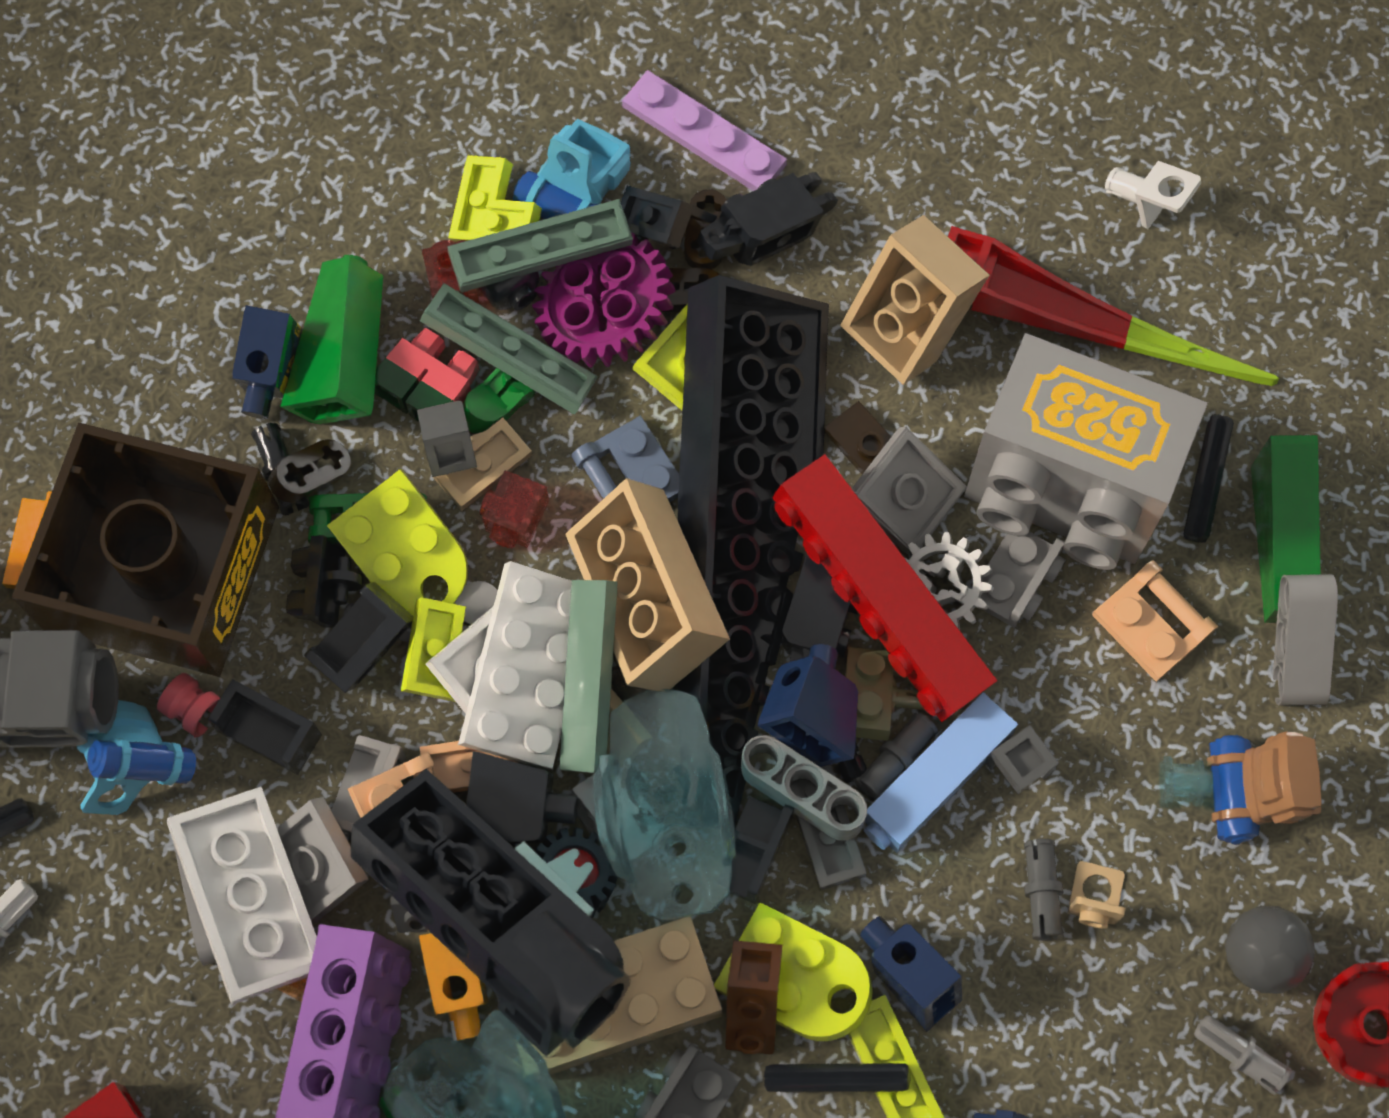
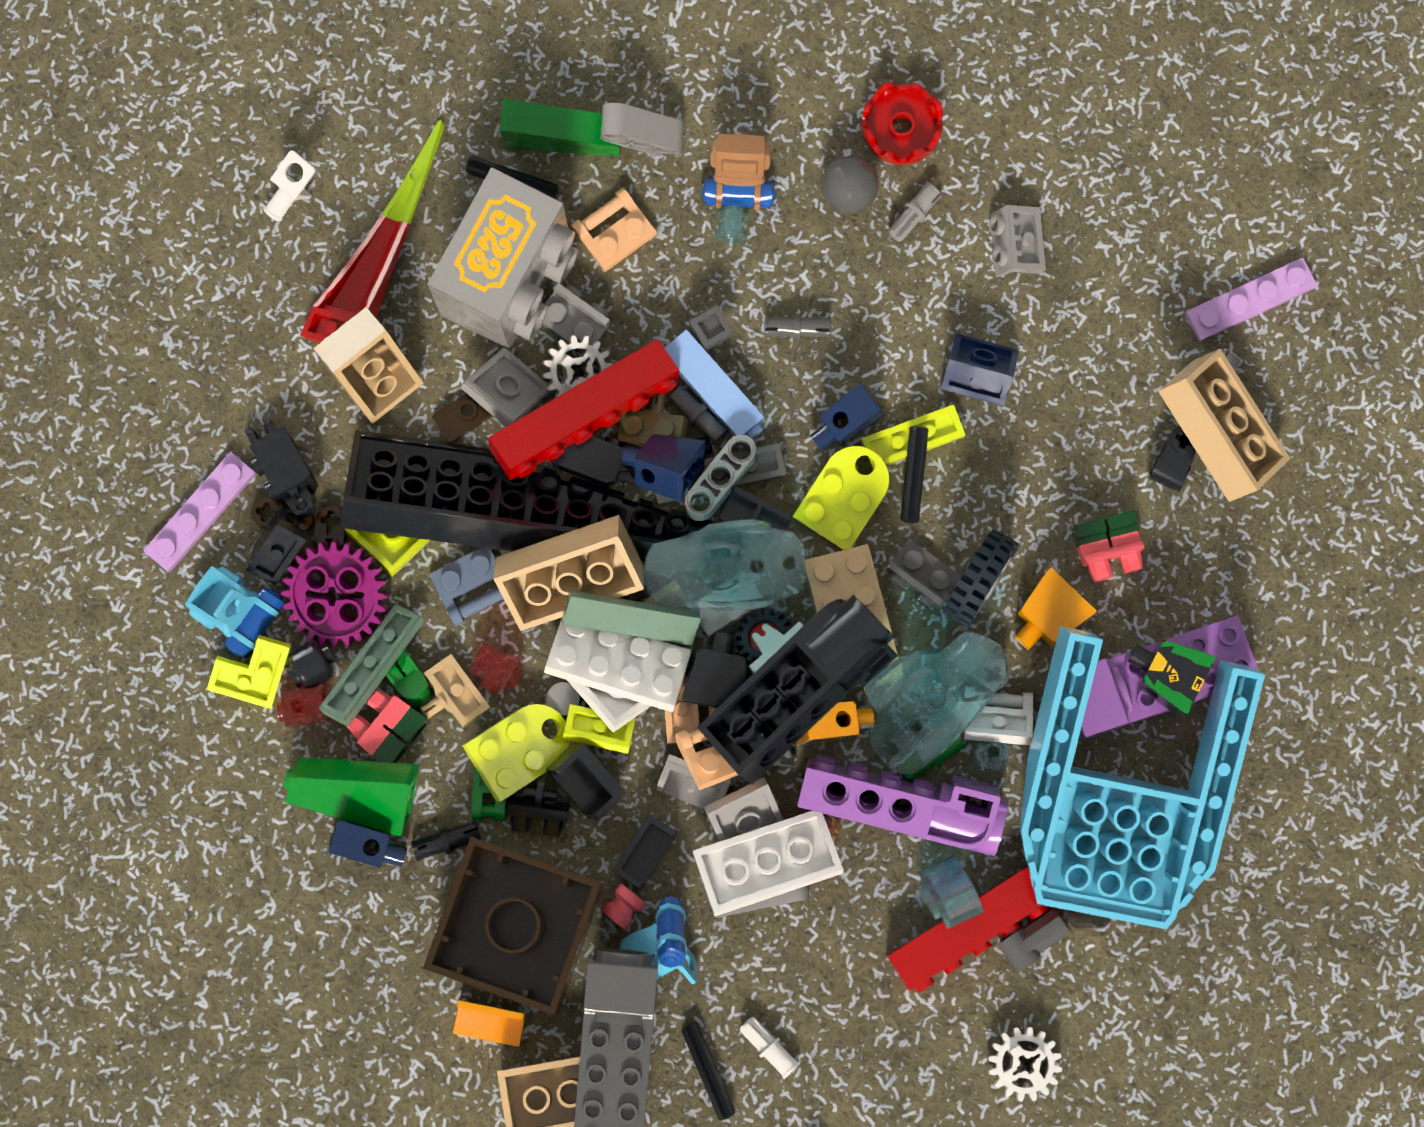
camera: 85 degrees left, 10 degrees up
dark brown beam [269,439,351,503] -> none
dark grey panel [417,401,477,477] -> none
sand green tile [447,199,633,292] -> none
reddish brown bracket [725,940,782,1054] -> none
tan bracket [1067,861,1125,929] -> none

